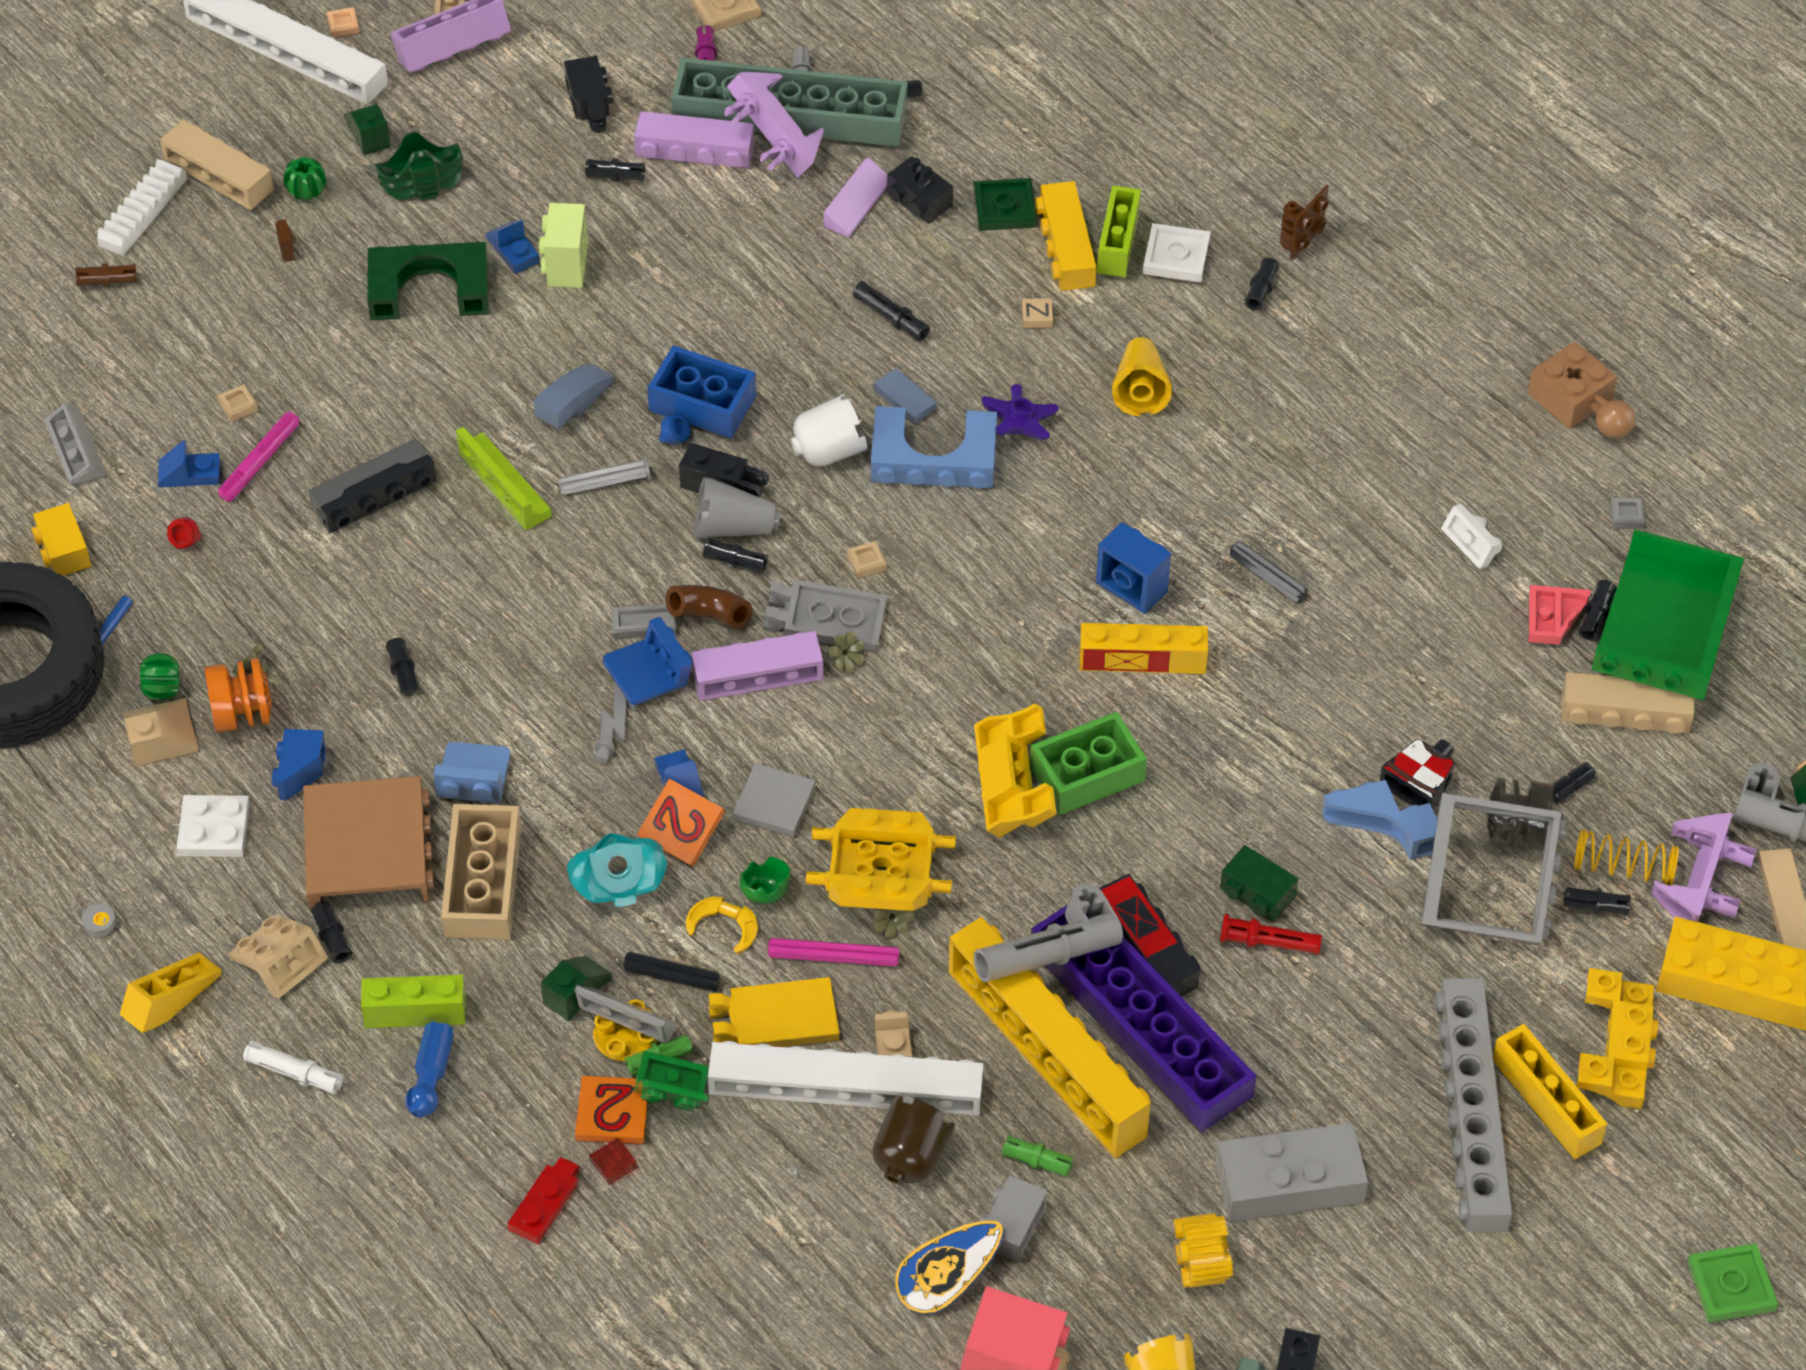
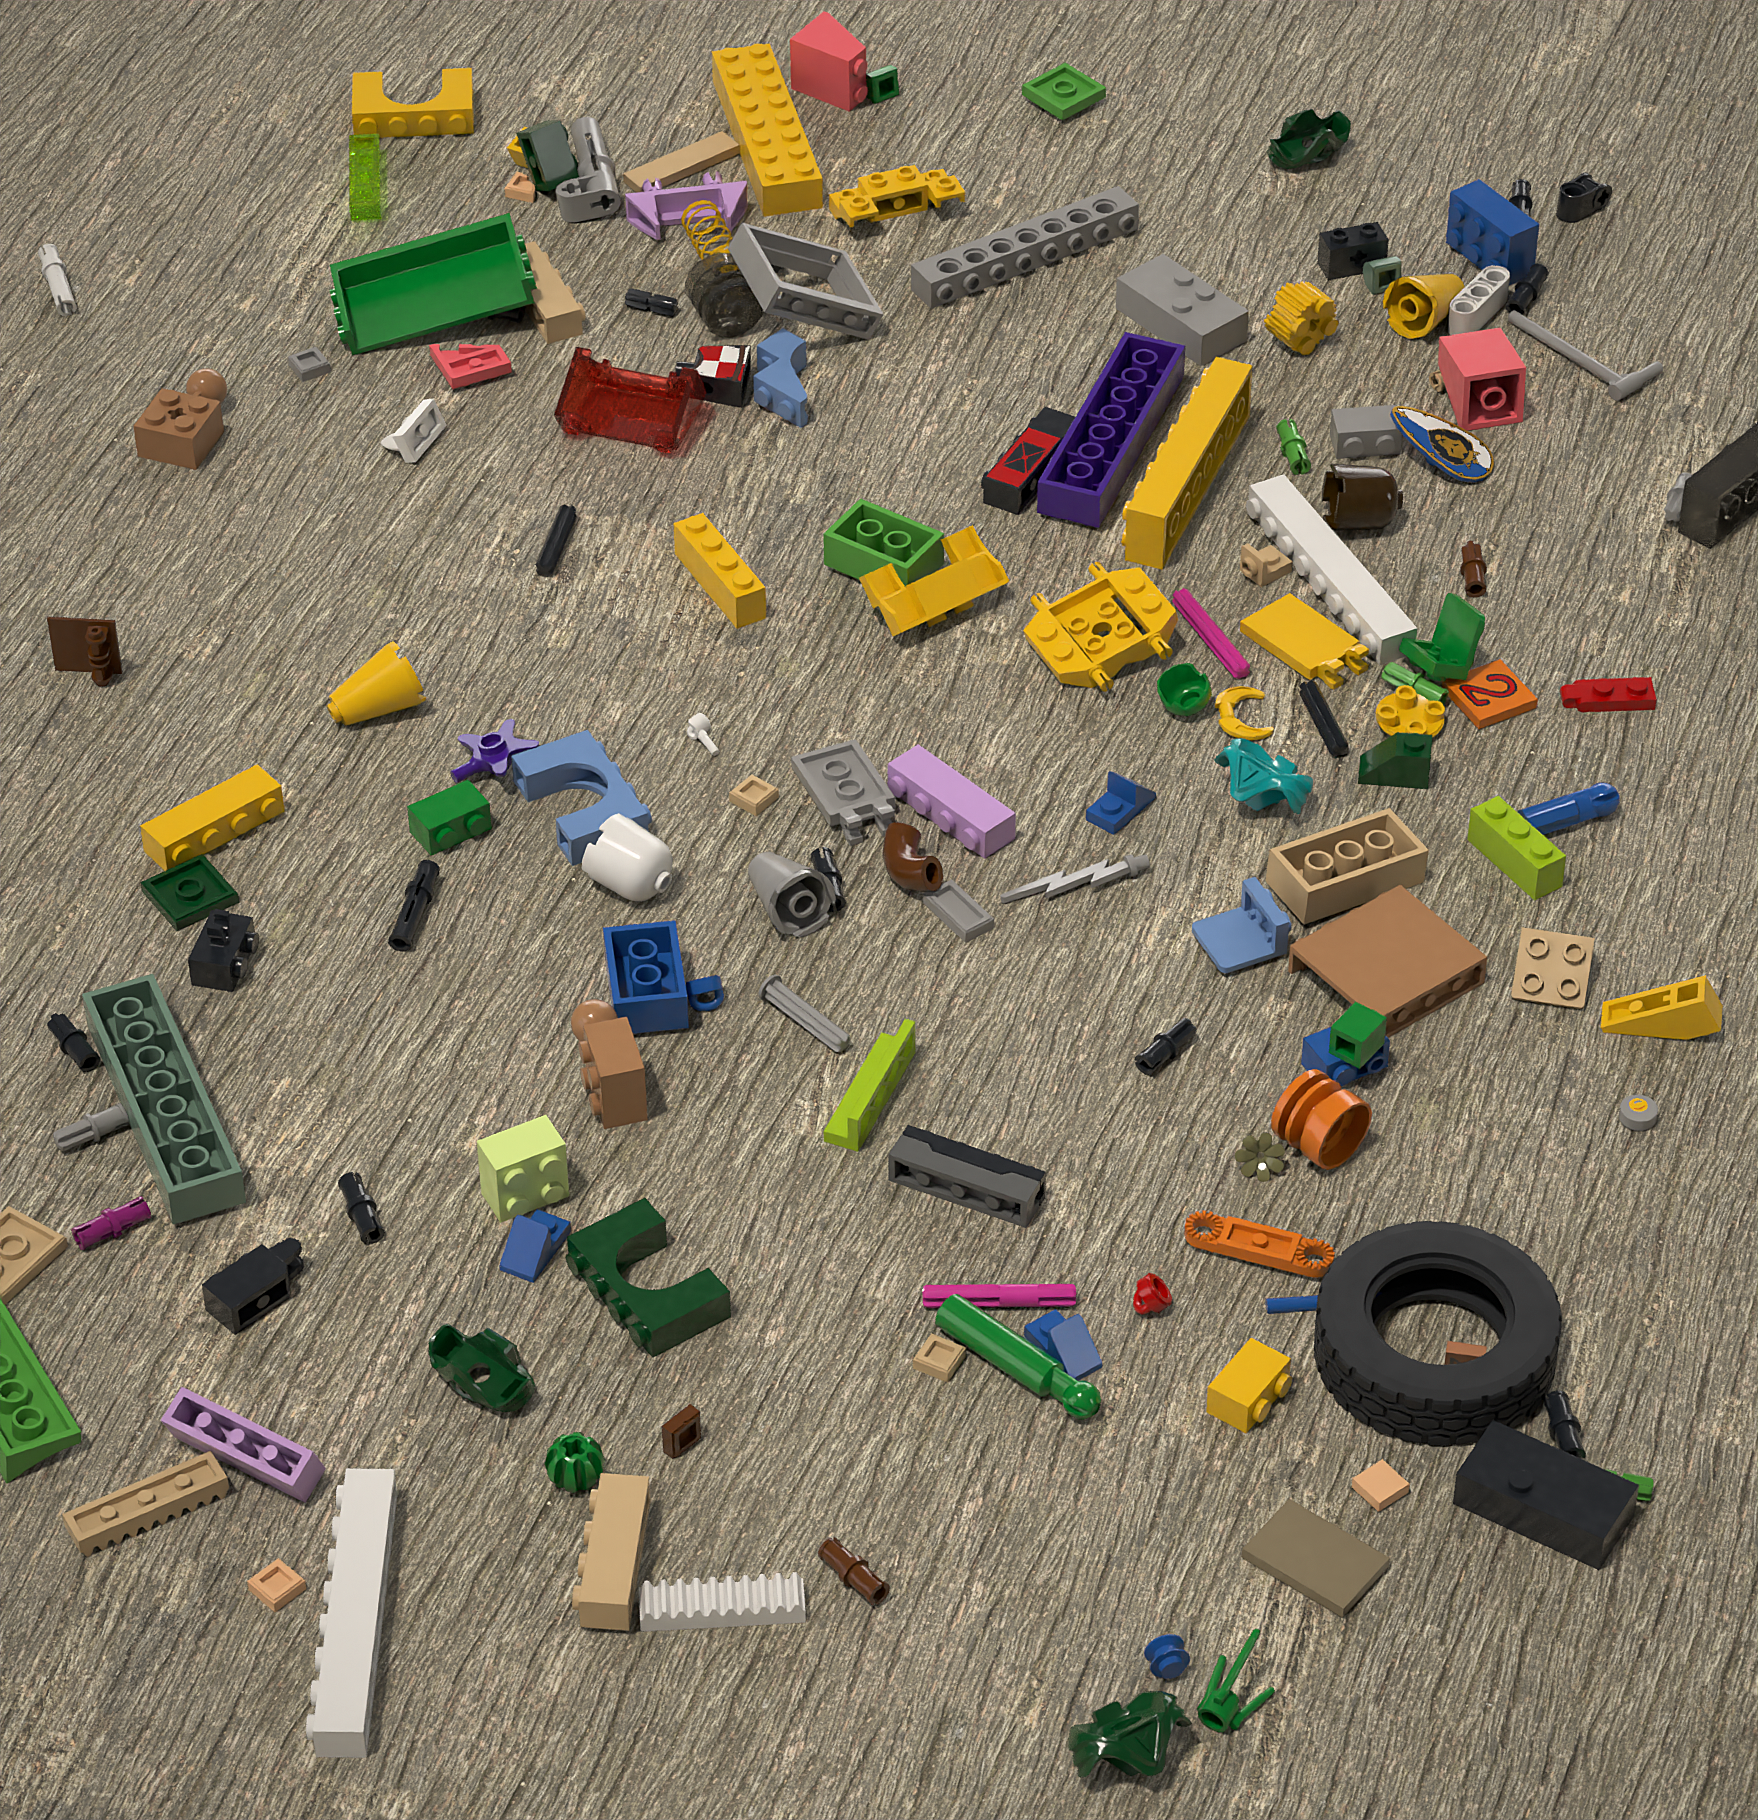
camera: 120 degrees left, 10 degrees down
light grey slope [44,402,106,486] -> none
tan slope [123,698,199,766] -> none
green piece [140,653,179,701] -> none
white plate [176,795,250,857] -> none
white pin [243,1040,343,1095] -> none
black axle [311,902,352,963] -> none
dark green slope [343,104,391,155] -> none
sand blue slope [534,363,615,429] -> none
light grey slope [575,985,677,1043] -> none
clear red tile [589,1138,637,1185] -> none
blue bracket [603,617,693,705] -> none
lavender brick [634,111,755,168] -> none
orange tile [637,779,726,867] -> none
black hinge [679,443,770,497] -> none
lavender hose [724,72,824,178] -> none
light grey tile [733,763,816,837] -> none
lavender slope [824,157,887,237] -> none
olive plant [827,631,865,673] -> none
sand blue tile [874,368,937,424] -> none
light grey piece [974,883,1123,982] -> none
tan tile [1022,298,1053,328] -> none
blue brick [1096,522,1172,614] -> none
lime brick [1097,185,1141,277] -> none
white plate [1143,223,1210,282] -> none
red pin [1219,913,1322,955] -> none
dark green brick [1220,845,1299,922] -> none
black pin [1244,257,1279,311] -> none
yellow brick [1493,1024,1608,1160] -> none
black pin [1579,580,1617,641] -> none
none -> green brick [407,780,492,856]
none -> clear red windscreen [554,347,706,453]
none -> medium nougat brick [571,999,648,1129]
none -> white hand [687,713,720,756]
none -> green piece [935,1294,1101,1420]
none -> orange plate [1184,1210,1335,1278]
none -> green brick [1329,1001,1387,1069]
none -> reddish brown axle [1460,540,1487,598]

